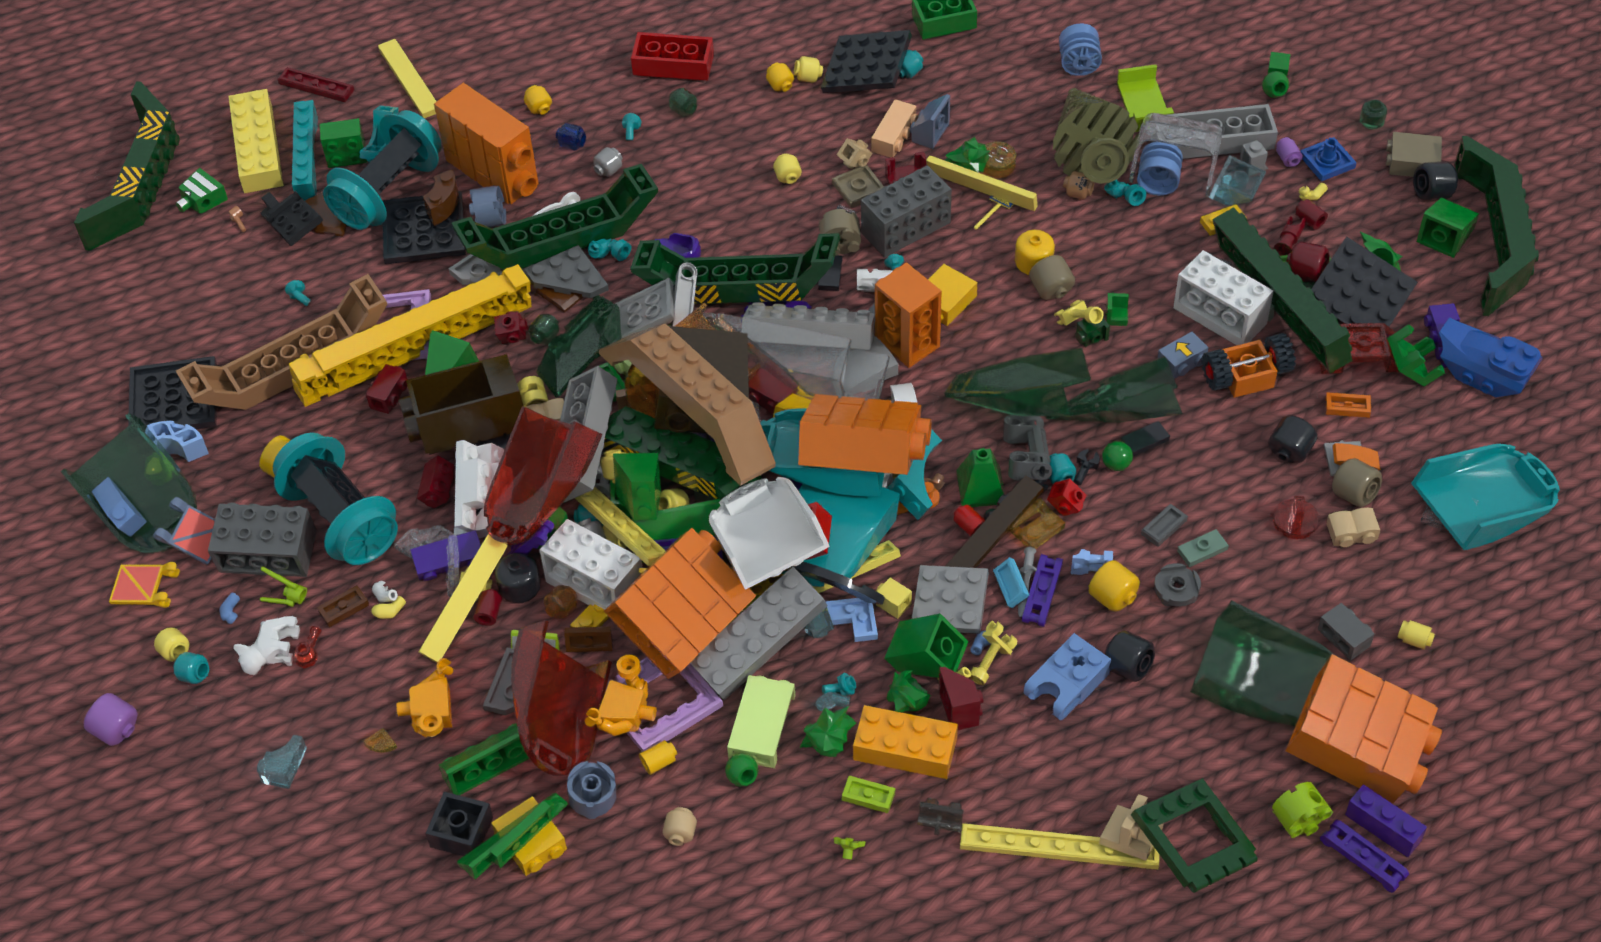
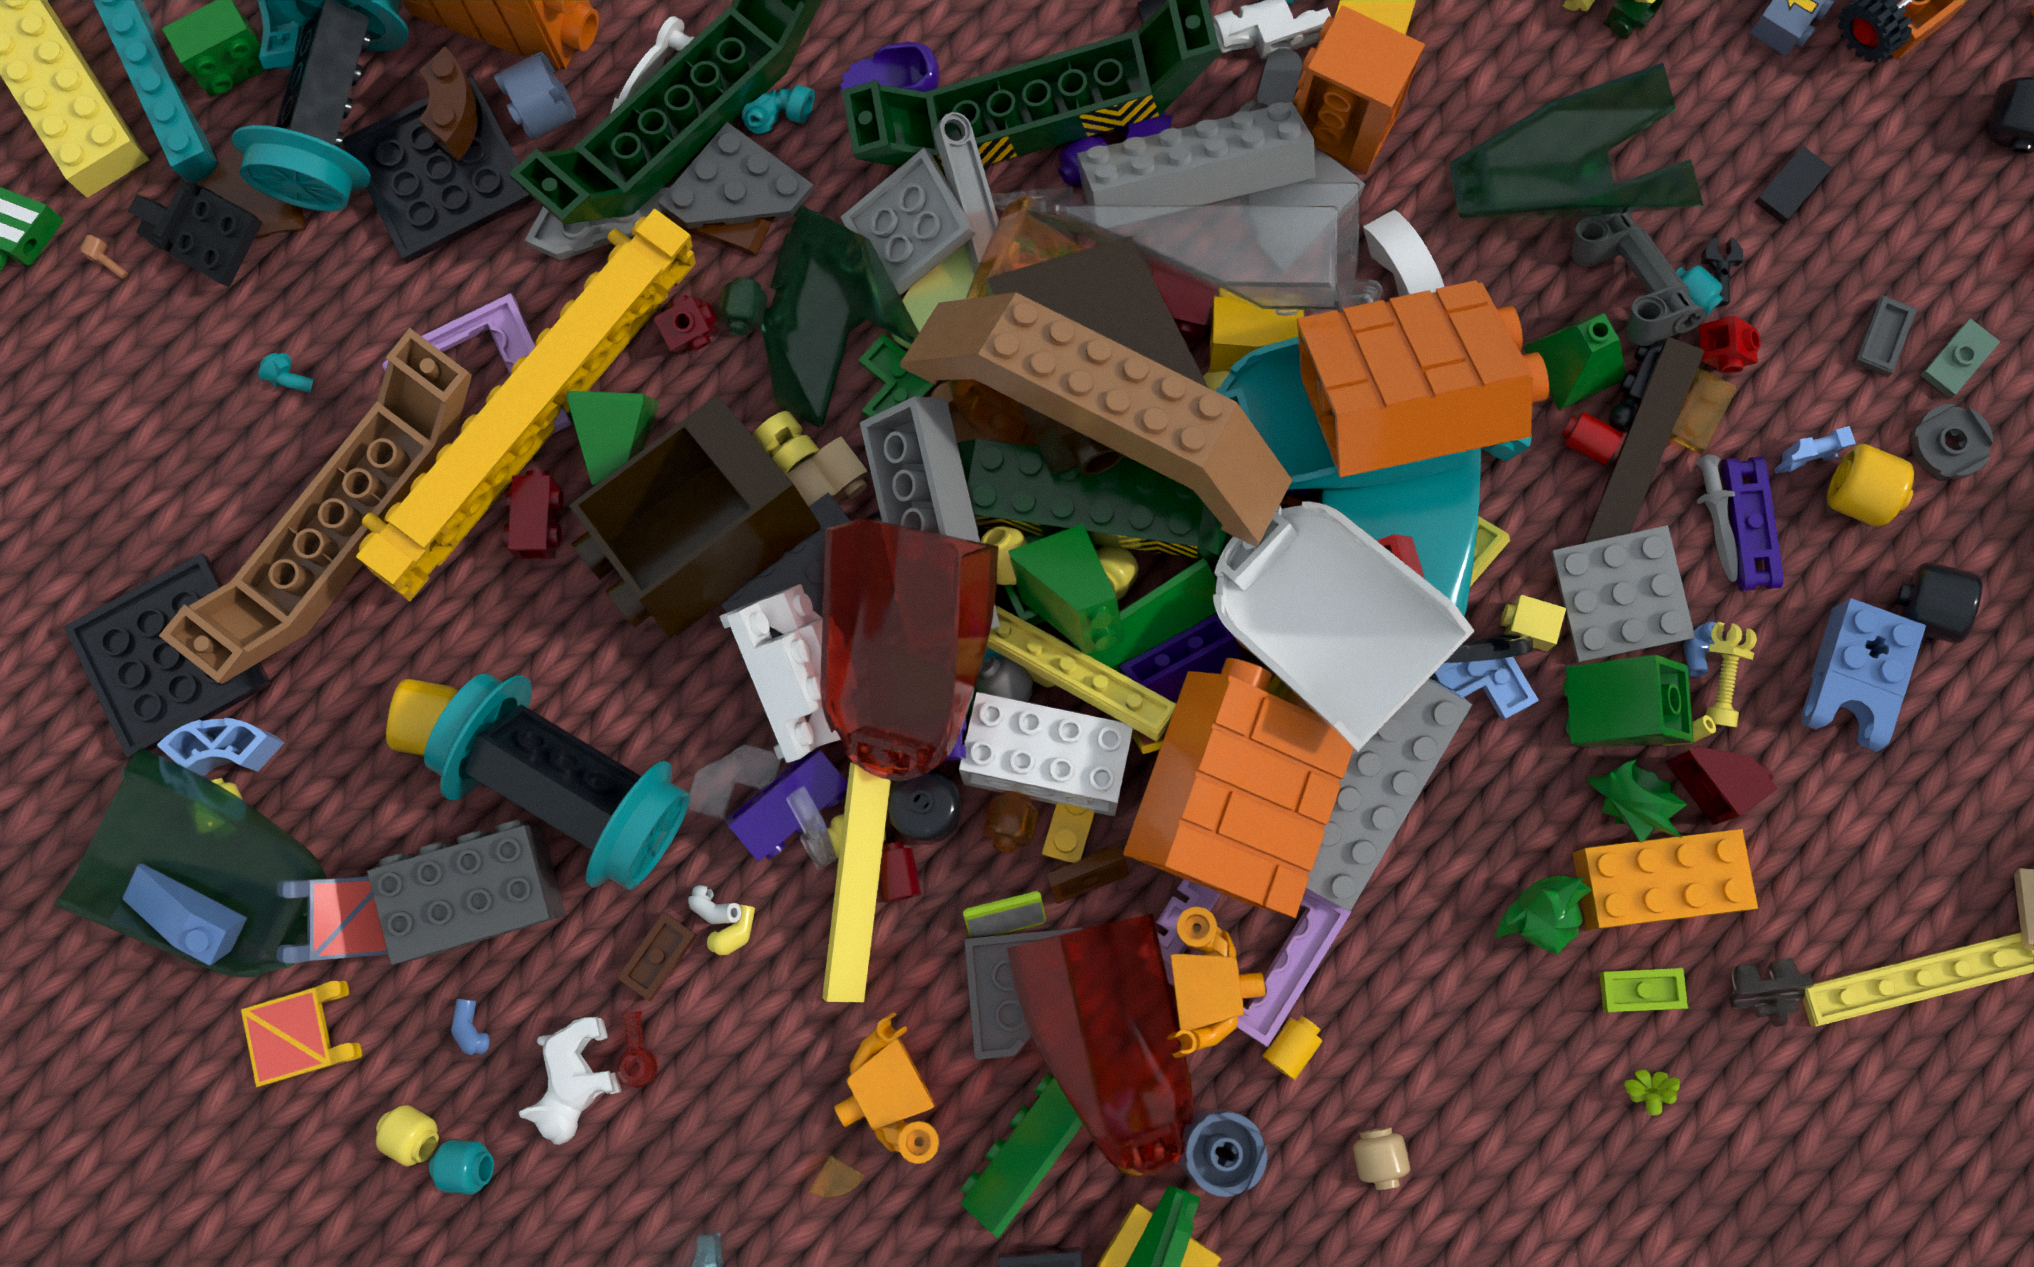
camera: 20 degrees left, 25 degrees up
lime plant [260,567,307,607] -> none
dark red brick [416,455,455,509] -> none
green piece [725,753,759,787] -> none
yellowish green panel [727,675,795,768] -> none
clear light blue arm [816,692,851,711] -> none
teal plate [822,673,856,697] -> none
medium azure tile [993,557,1029,608] -> none
clear green windscreen [1045,356,1183,423] -> none
green piece [1102,441,1133,471] -> none

